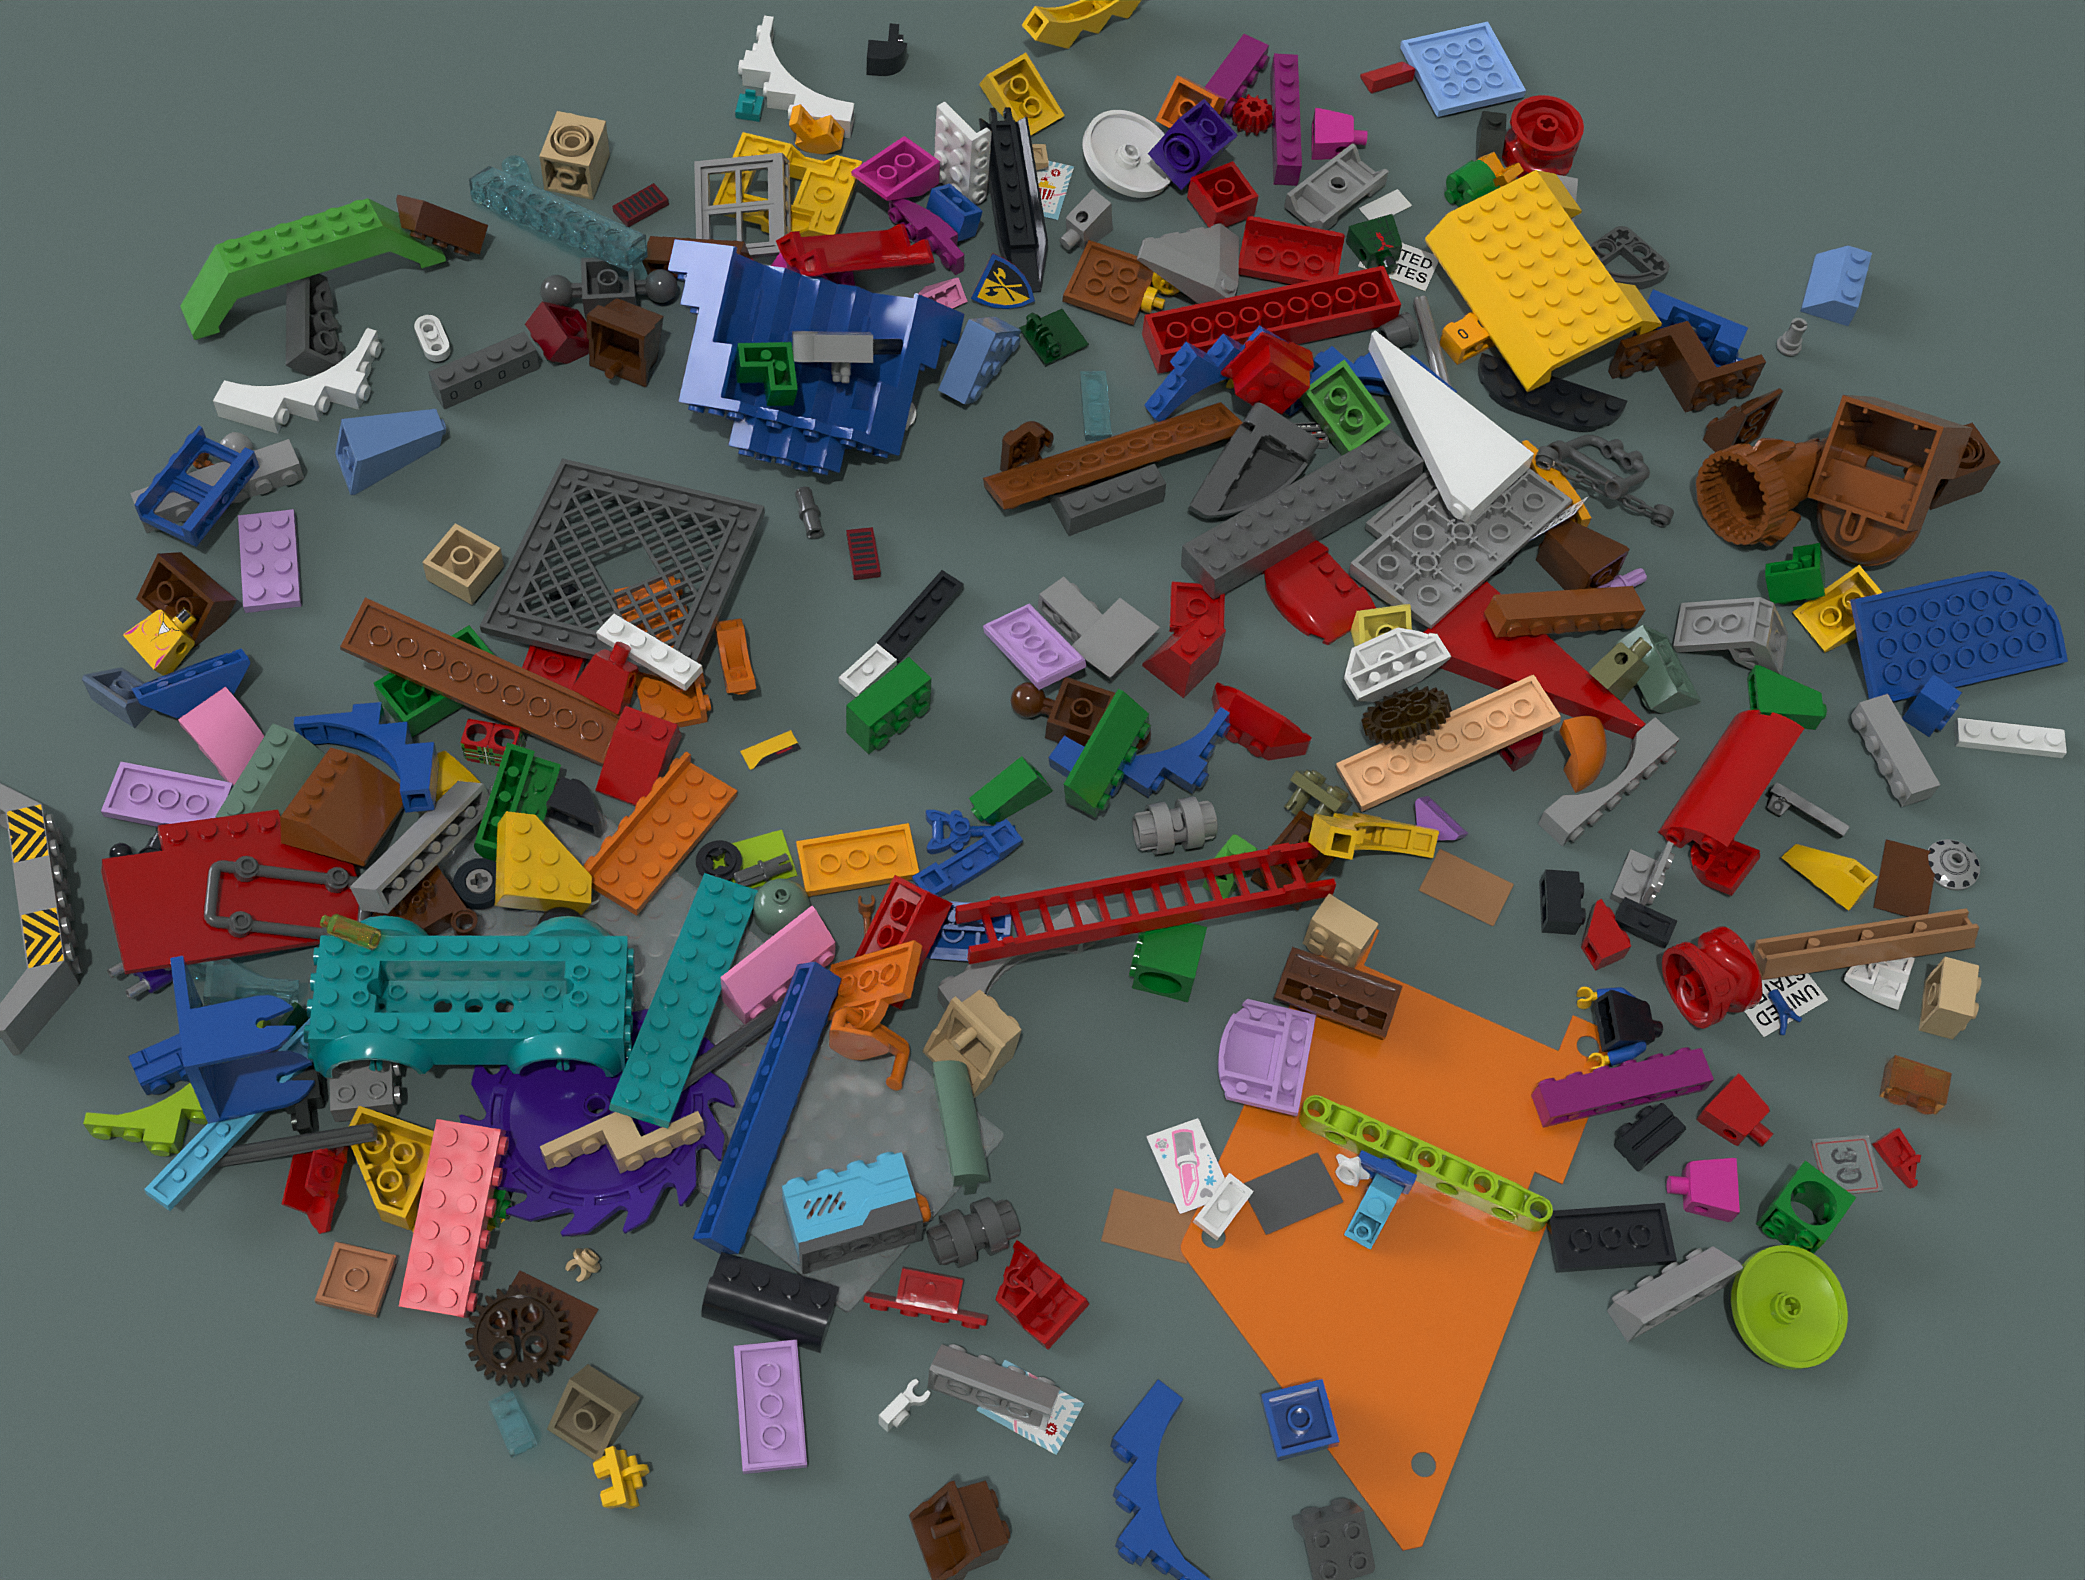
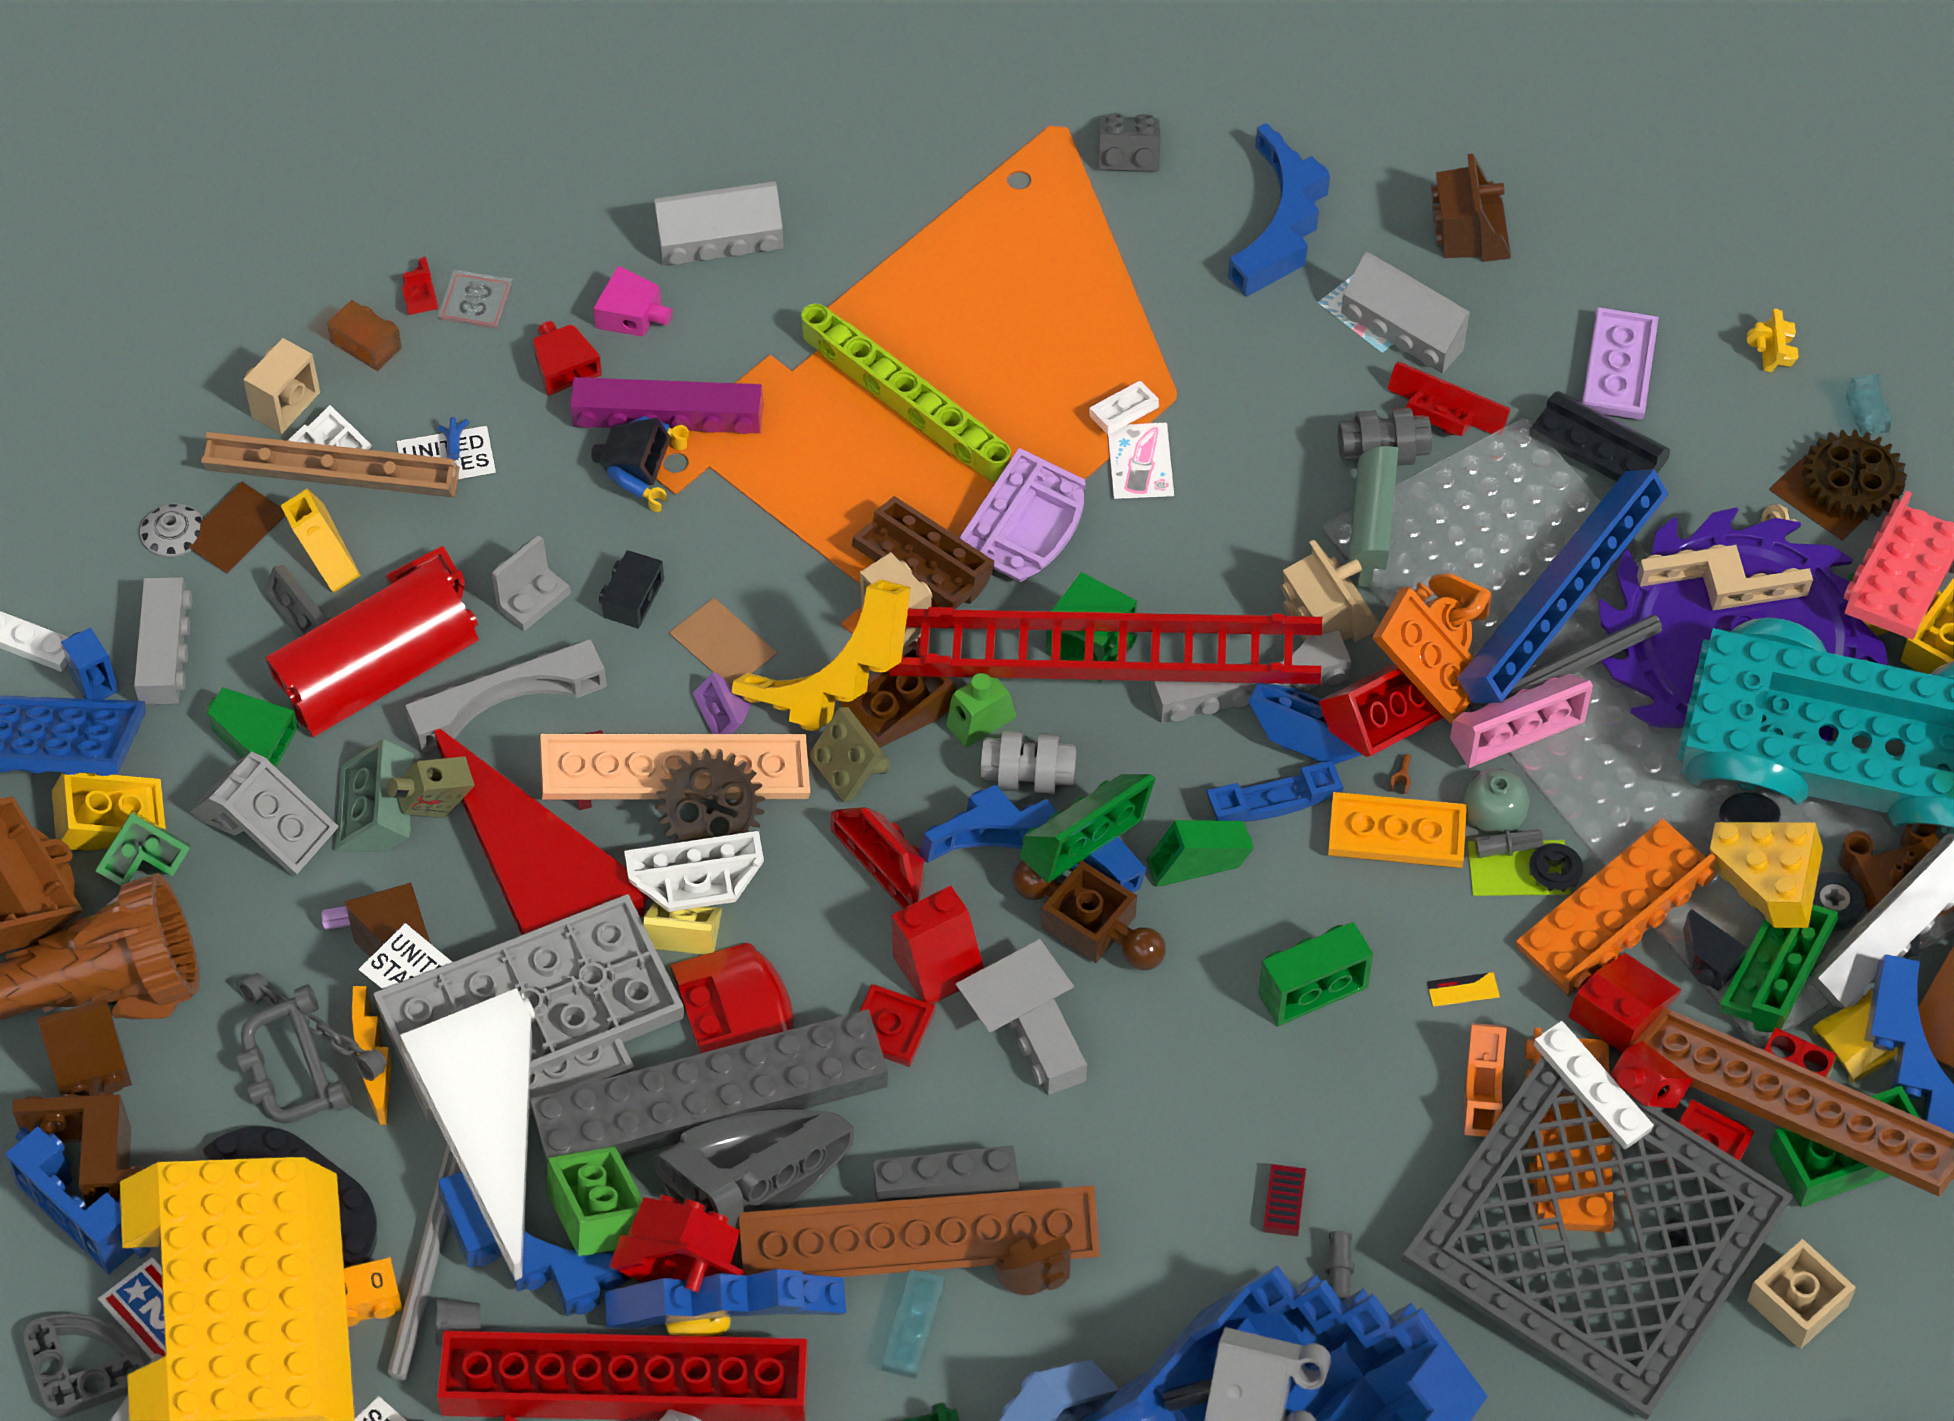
camera: 155 degrees left, 5 degrees down
dark tan slope [547,1364,640,1461] -> none
teal plate [609,873,758,1129] -> none
green brick [734,342,798,406] -> none
piece [782,1152,931,1274] -> none
white plate [839,643,897,697] -> none
black plate [877,570,964,663] -> none
white plate [879,1379,930,1432] -> none
blue piece [925,810,1015,854] -> none
lavender plate [983,603,1086,690] -> none
red slope [995,1240,1089,1350] -> none
medium nougat sticker [1101,1188,1196,1264] -> none
dark grey sticker [1243,1152,1343,1235] -> none
blue brick [1261,1379,1340,1461] -> none
white plate [1335,1154,1370,1187] -> none
medium azure slope [1344,1173,1404,1250] -> none
blue plate [1358,1150,1417,1194] -> none
dark orange brick [1484,586,1646,637] -> none
black plate [1547,1203,1677,1273] -> none
orange brick [1559,716,1607,793] -> none
red slope [1581,899,1631,971] -> none
black brick [1614,1103,1686,1171] -> none
black plate [1615,897,1677,948] -> none
red piece [1662,926,1763,1029] -> none
lime dish [1731,1245,1848,1370] -> none
green brick [1756,1161,1856,1254] -> none

